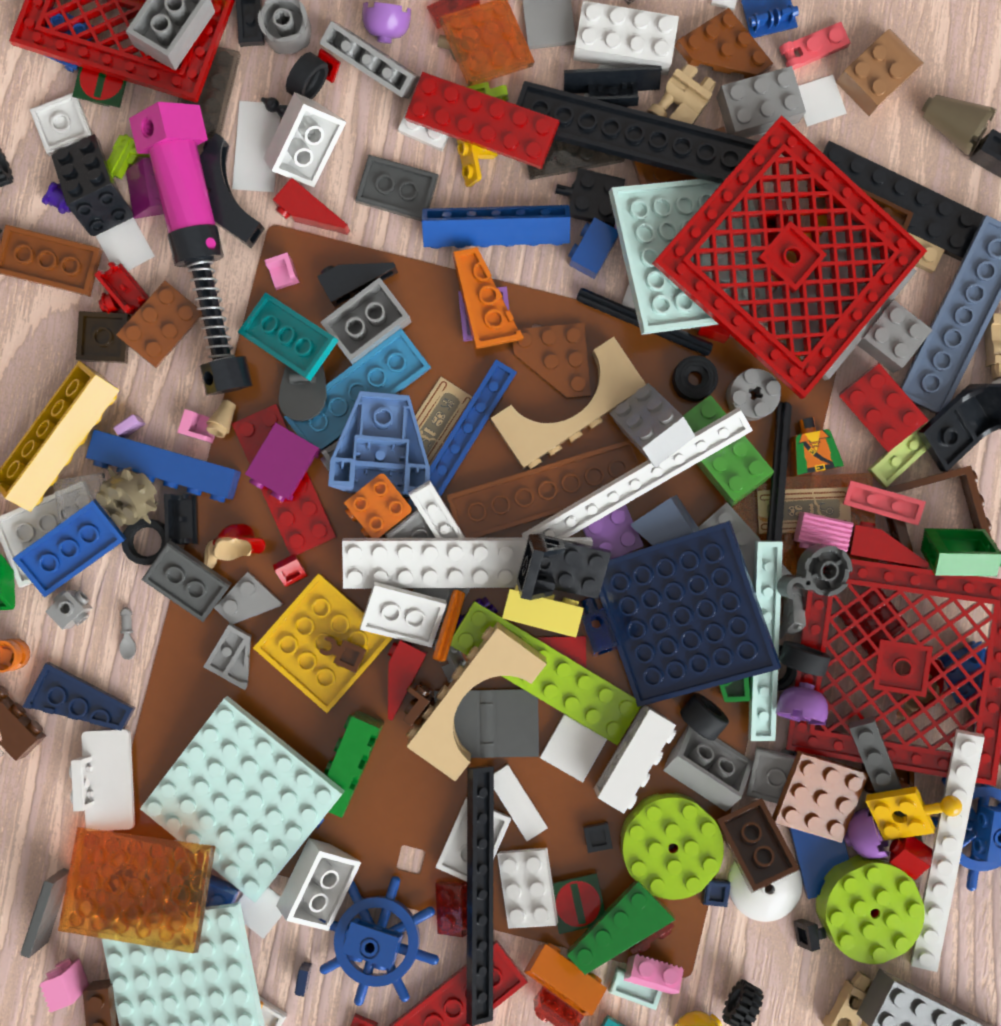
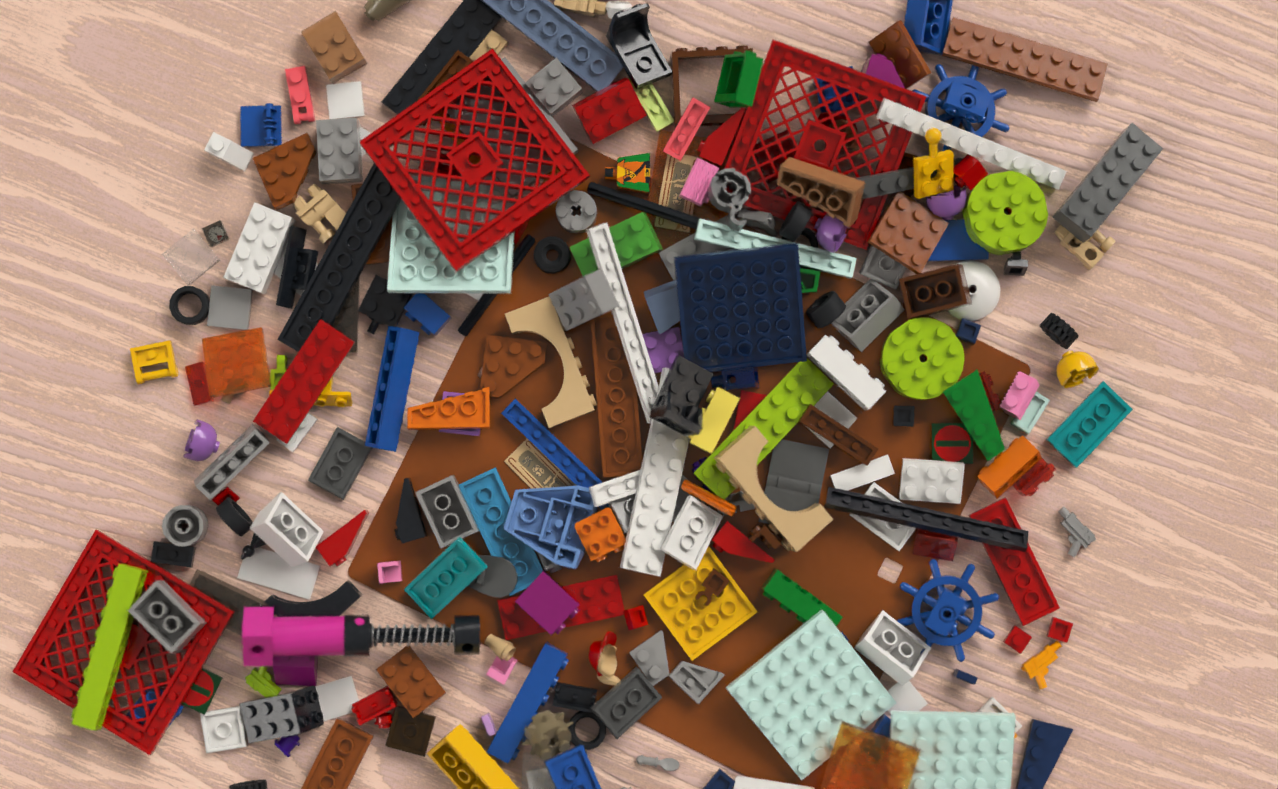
camera: 75 degrees left, 0 degrees up
none -> medium nougat wedge [777,157,865,228]
none -> reddish brown plate [799,404,878,466]

